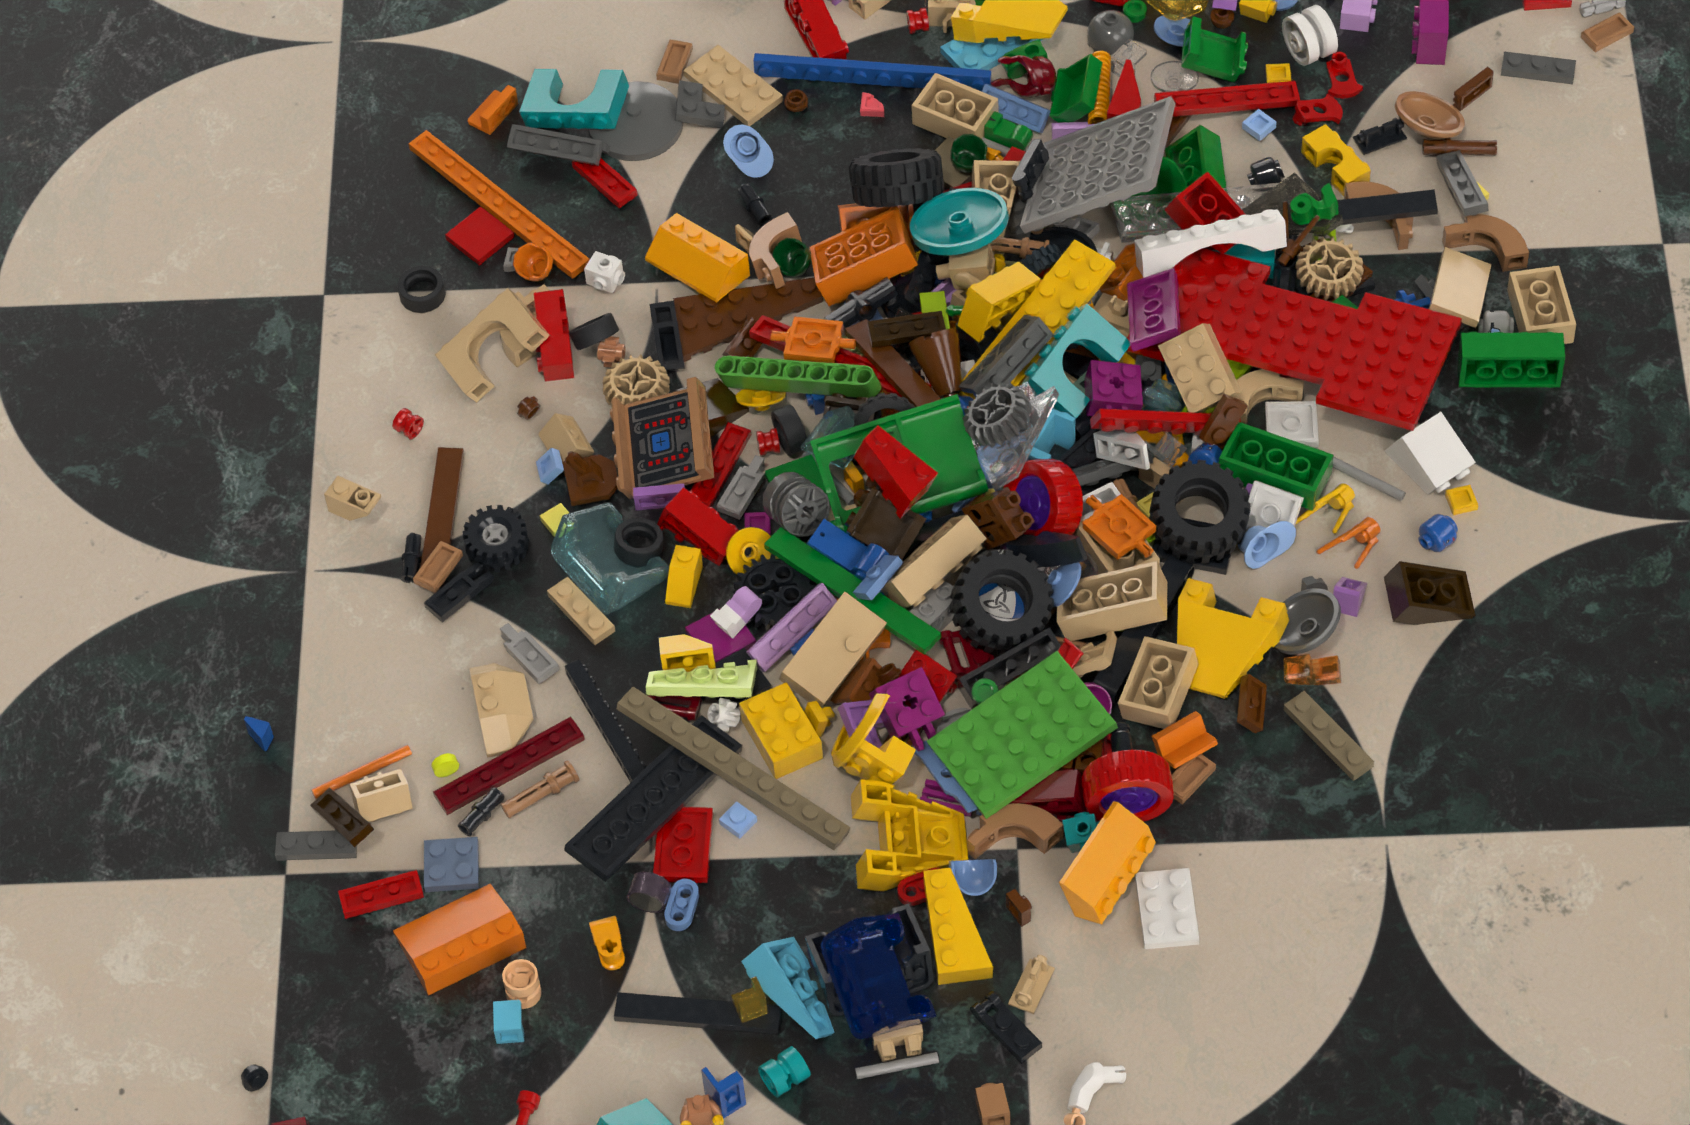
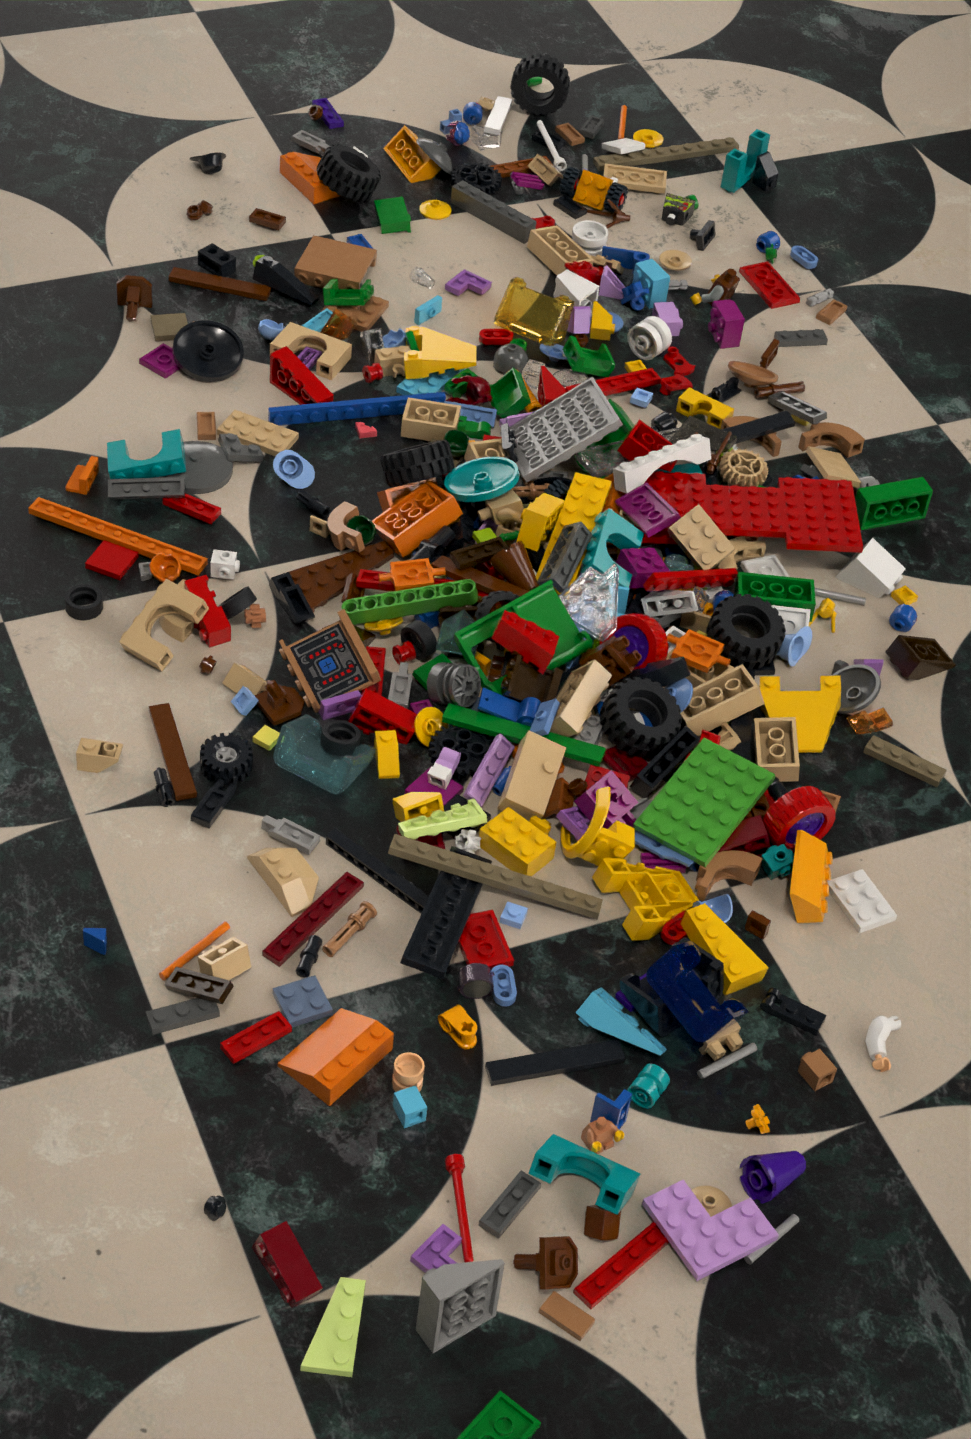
camera: 30 degrees left, 10 degrees down
red wheel [392,408,424,439] -> none
medium nougat tile [413,541,463,593] -> none
neon yellow tile [431,753,459,777] -> none
tan plate [547,577,615,645] -> none
tan gear [602,354,670,407] -> none
light orange slope [645,213,750,302] -> none
clear yellow panel [731,976,768,1023] -> none
reddish brown plate [784,89,808,112] -> none
dark grey gear [962,382,1032,448] -> none
green tile [971,678,999,705] -> none
tan hinge [1008,955,1055,1014] -> none
orange panel [1152,711,1218,768] -> none
reddish brown plate [1199,394,1248,449] -> none
reddish brown plate [1237,674,1267,733] -> none
green leg [1290,183,1339,225] -> none
orange plant [1316,517,1381,569] -> none
tan brick [1507,266,1576,344] -> none

